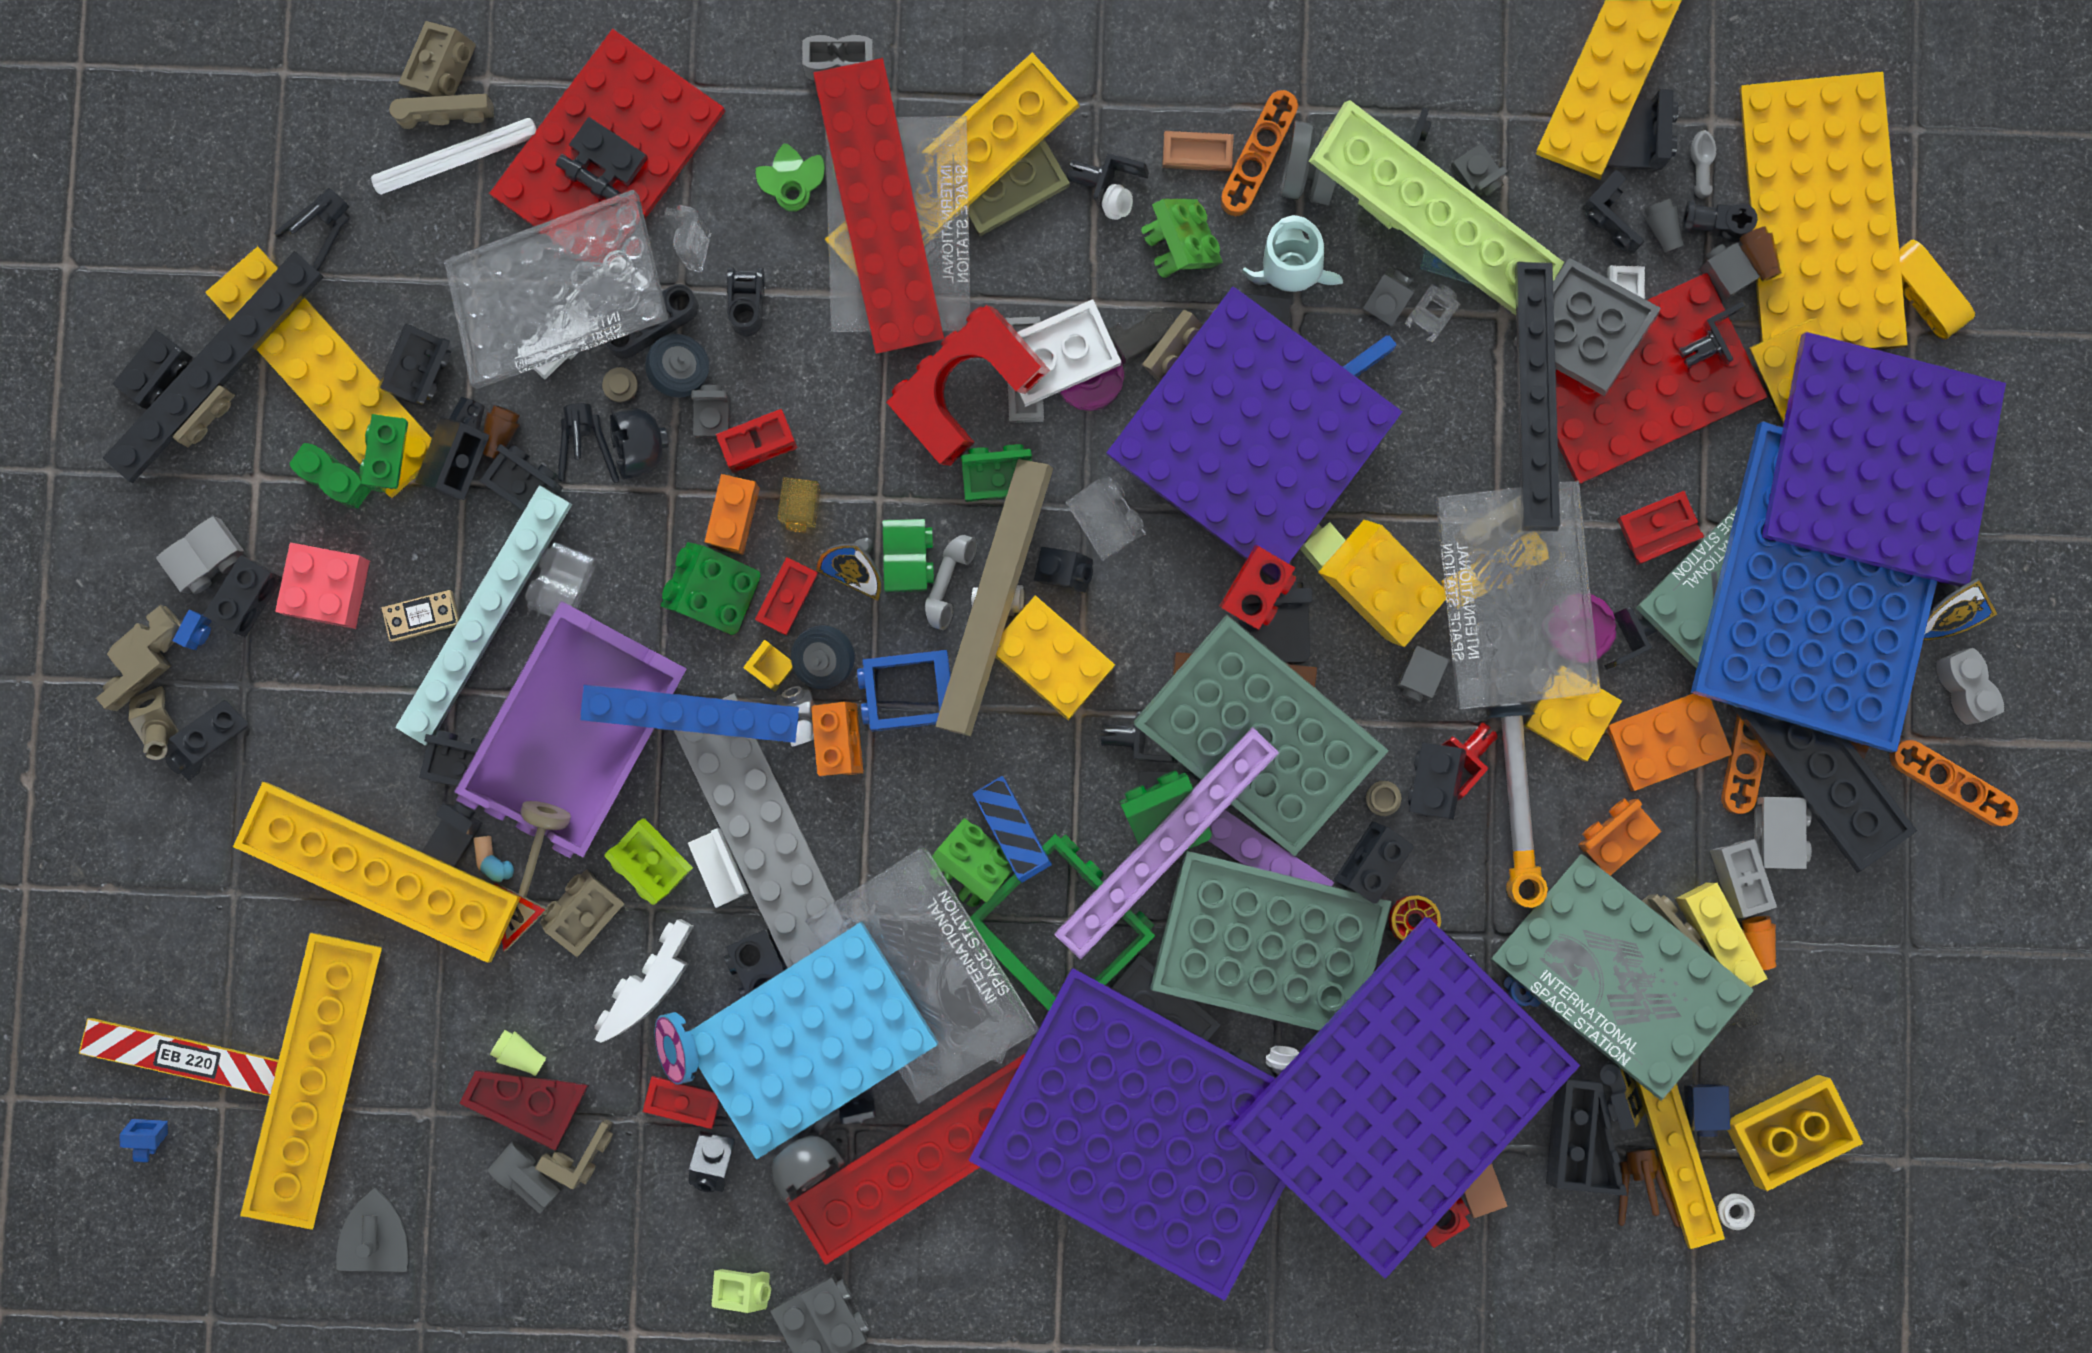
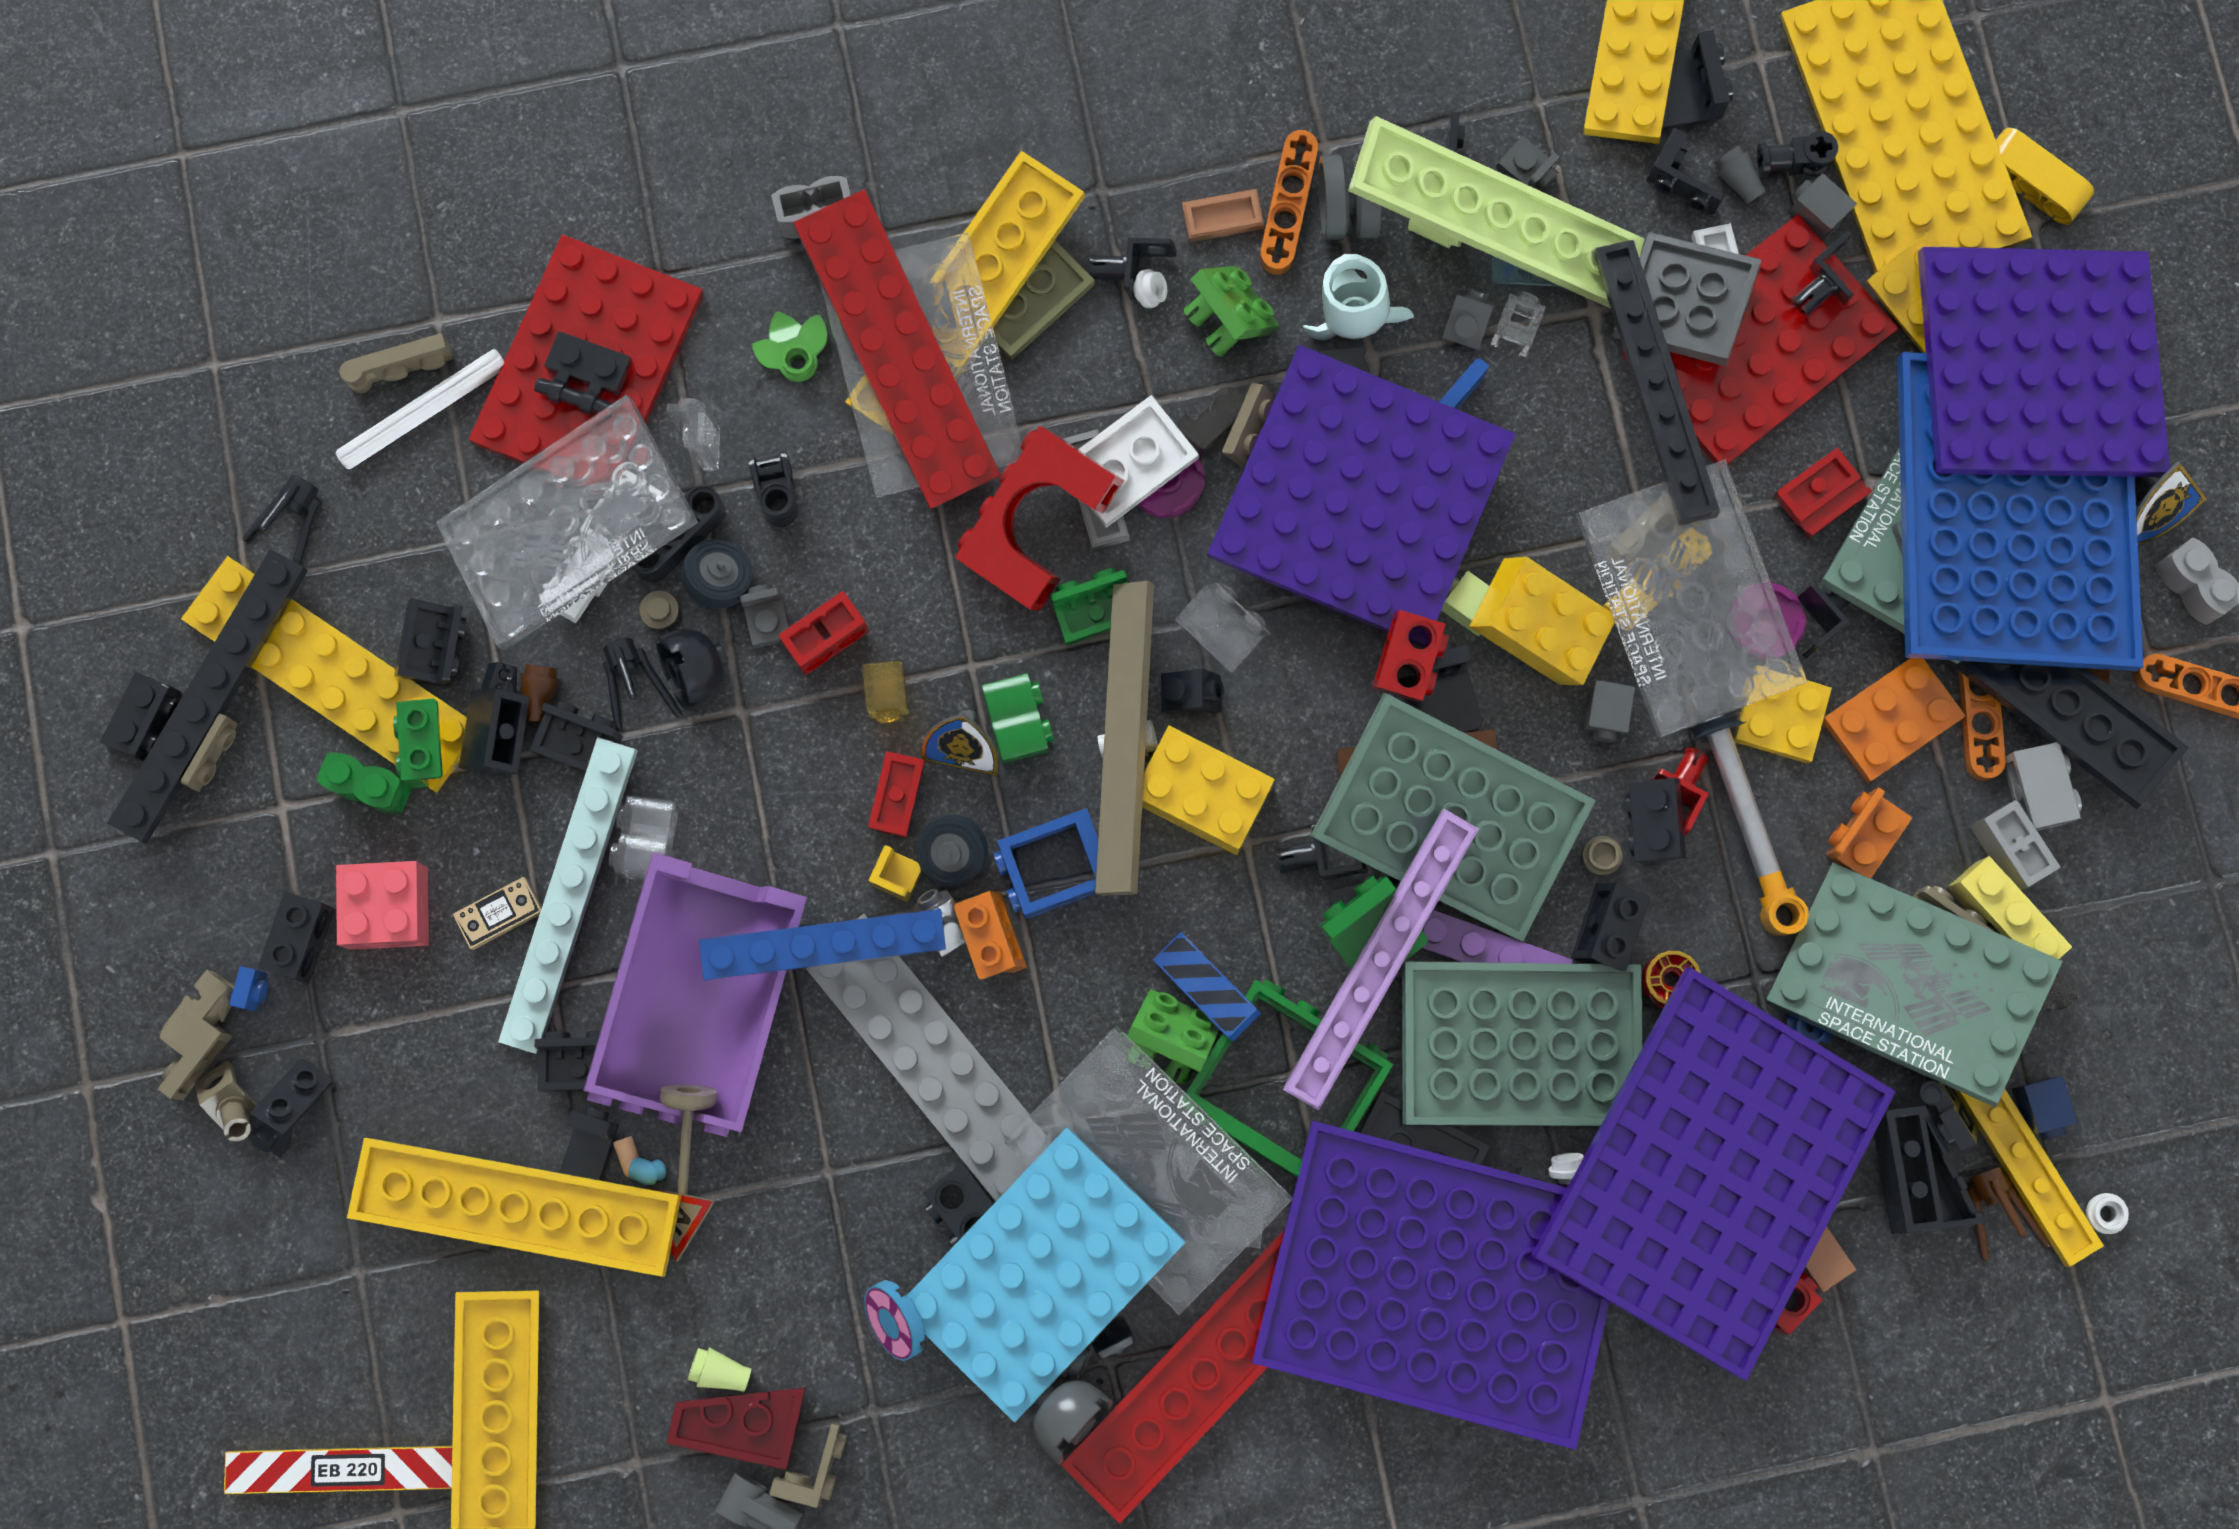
camera: 10 degrees left, 5 degrees down
light grey brick [156,516,245,595] -> none
dark tan bracket [398,21,476,97] -> none
dark tan bracket [540,869,624,957] -> none
white slope [594,919,694,1043] -> none
lime bracket [604,818,693,905] -> none
red plate [642,1076,720,1129] -> none
green bracket [661,542,761,635] -> none
white panel [688,828,750,908] -> none
bracket [689,1131,735,1193] -> none
orange brick [704,474,760,555] -> none
light grey bar [925,535,977,630] -> none
light grey piece [1690,130,1716,199] -> none
yellow brick [1727,1075,1863,1191] -> none
reddish brown cone [1739,226,1782,282] -> none
orange cone [1742,916,1776,970] -> none

